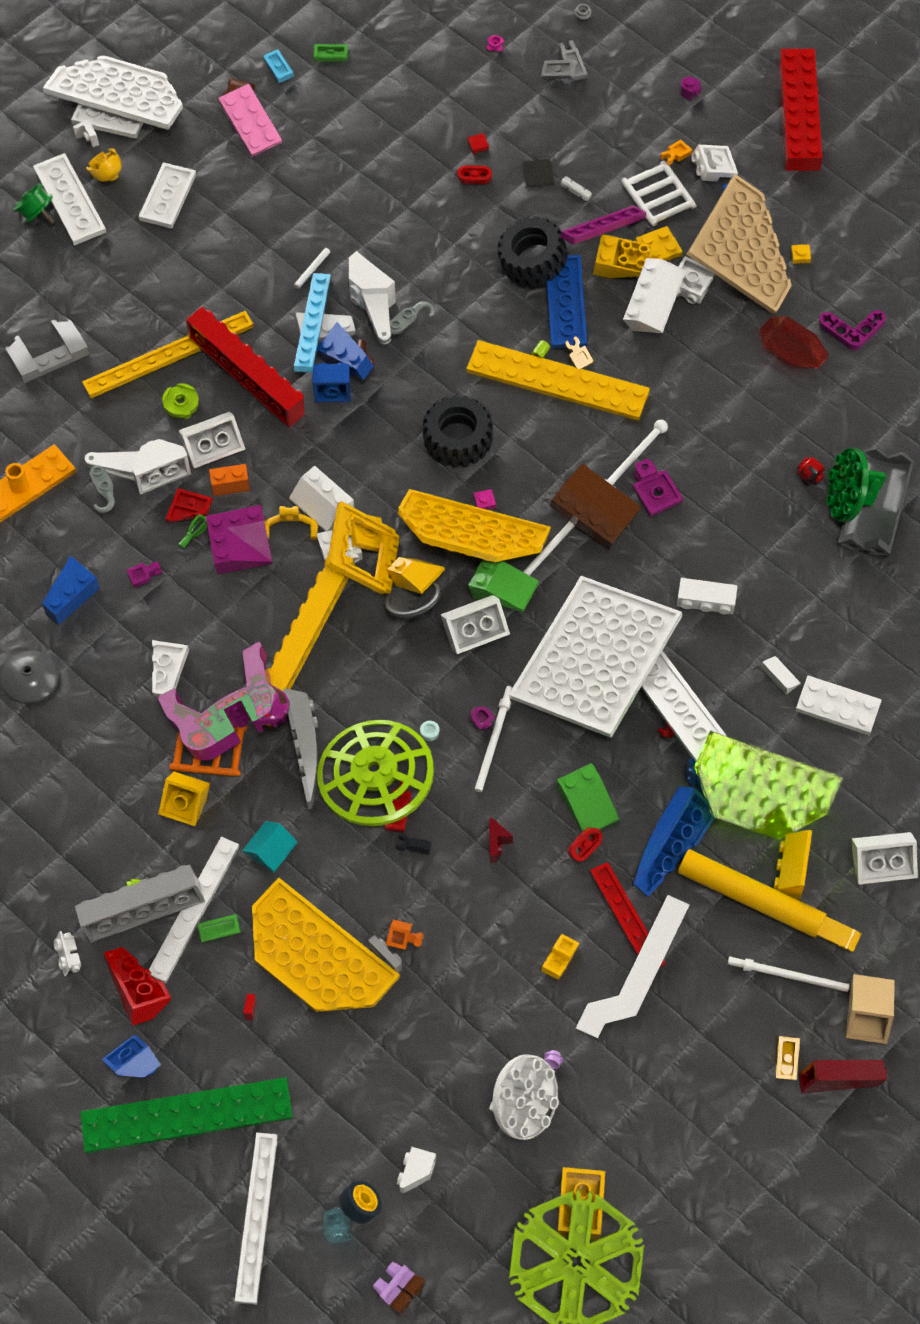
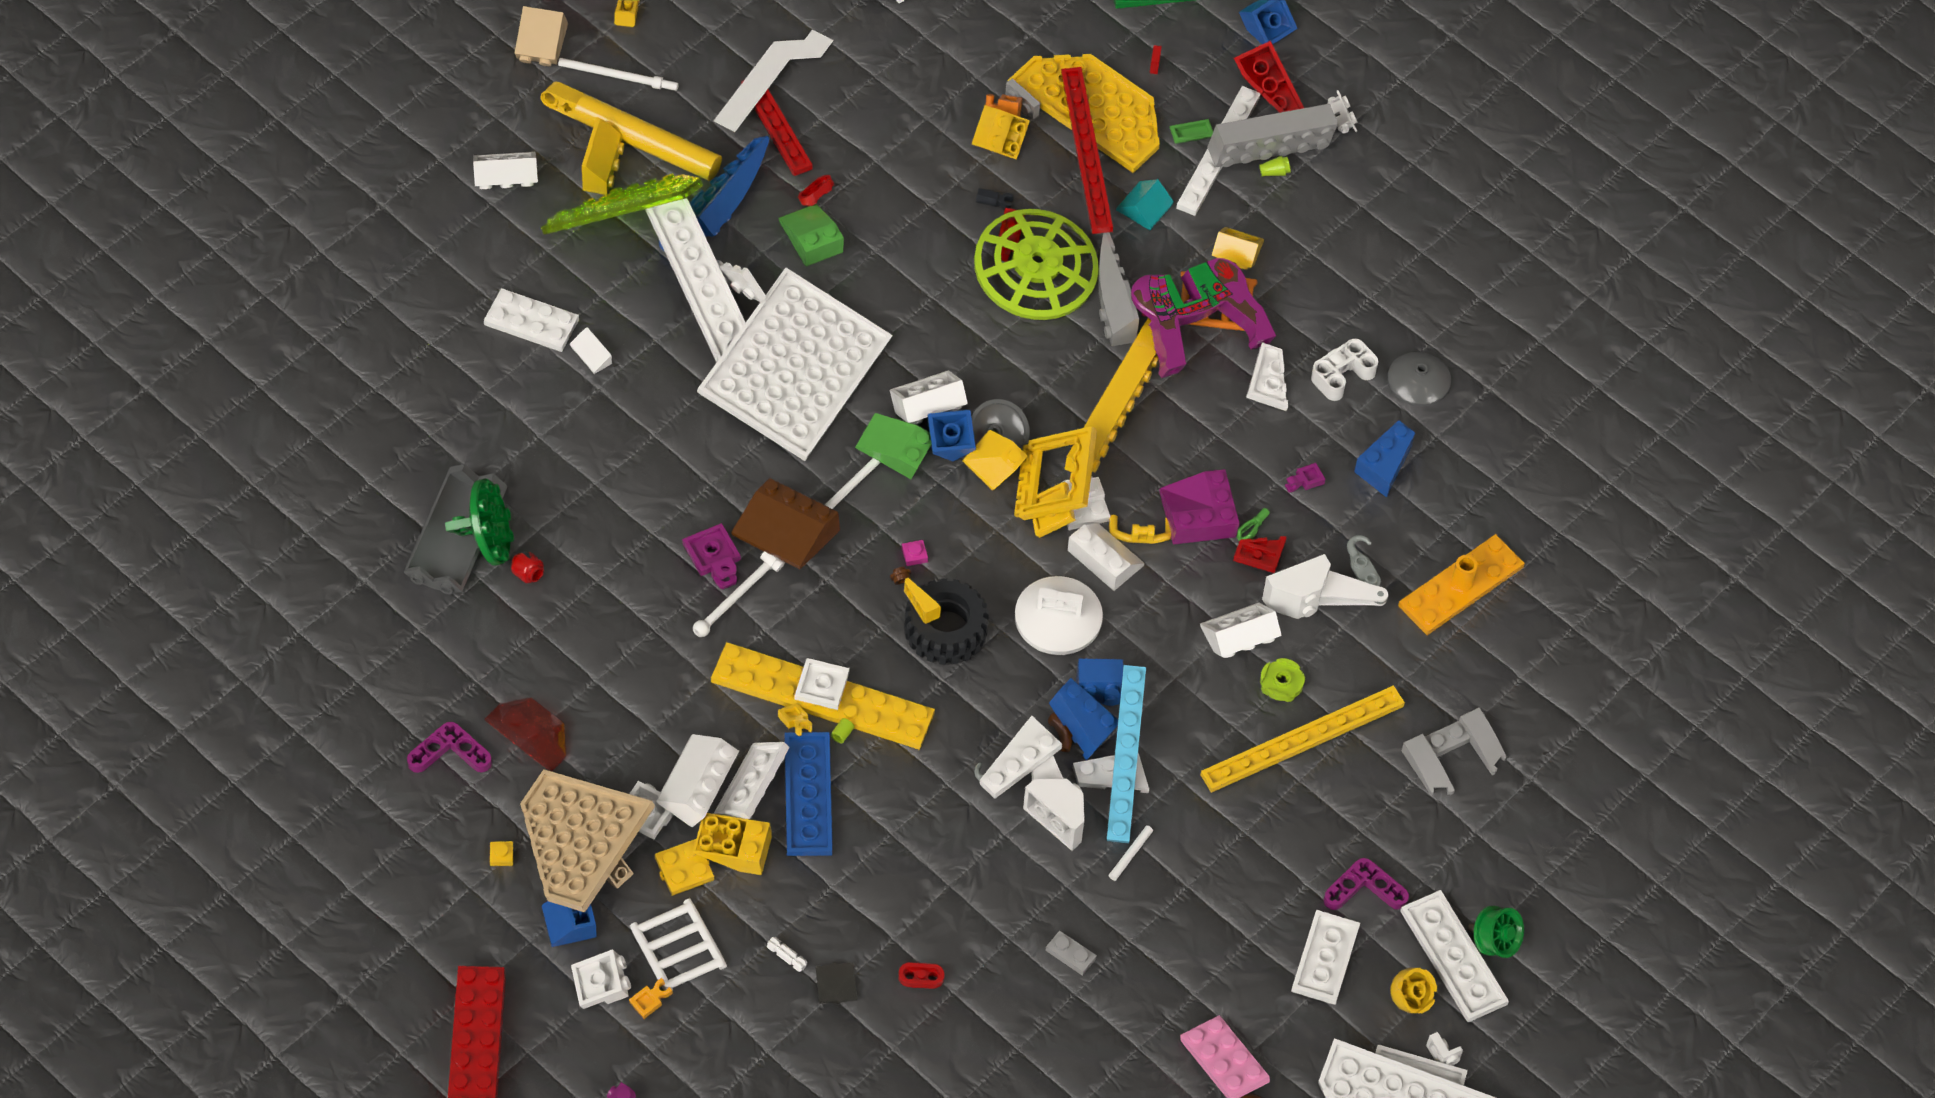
camera: 175 degrees right, 5 degrees down
red brick [186,306,305,428] -> none
orange brick [209,464,250,496] -> none
yellow plate [398,489,551,562] -> none
light aqua tile [420,721,440,741] -> none
red tile [467,133,489,154] -> none
magenta plate [469,706,495,730] -> none
white bar [475,686,513,792] -> none
dark red slope [489,818,513,863] -> none
black tyre [497,217,568,286] -> none
yellow slope [541,934,579,980] -> none
lavender plate [544,1050,564,1069] -> none
magenta plate [561,205,646,244] -> none
white brick [677,578,737,615] -> none
none -> white plate [714,742,789,819]
none -> white wing [716,260,766,302]
none -> white plate [795,658,850,710]
none -> reddish brown plate [890,567,911,585]
none -> yellow slope [904,578,941,624]
none -> blue slope [927,410,976,461]
none -> yellow slope [972,105,1030,160]
none -> white wing [980,716,1062,798]
none -> white bracket [1015,576,1103,655]
none -> light grey plate [1046,930,1097,976]
none -> red plate [1061,67,1113,234]
none -> white beam [1311,339,1378,401]
none -> magenta beam [1324,858,1409,910]

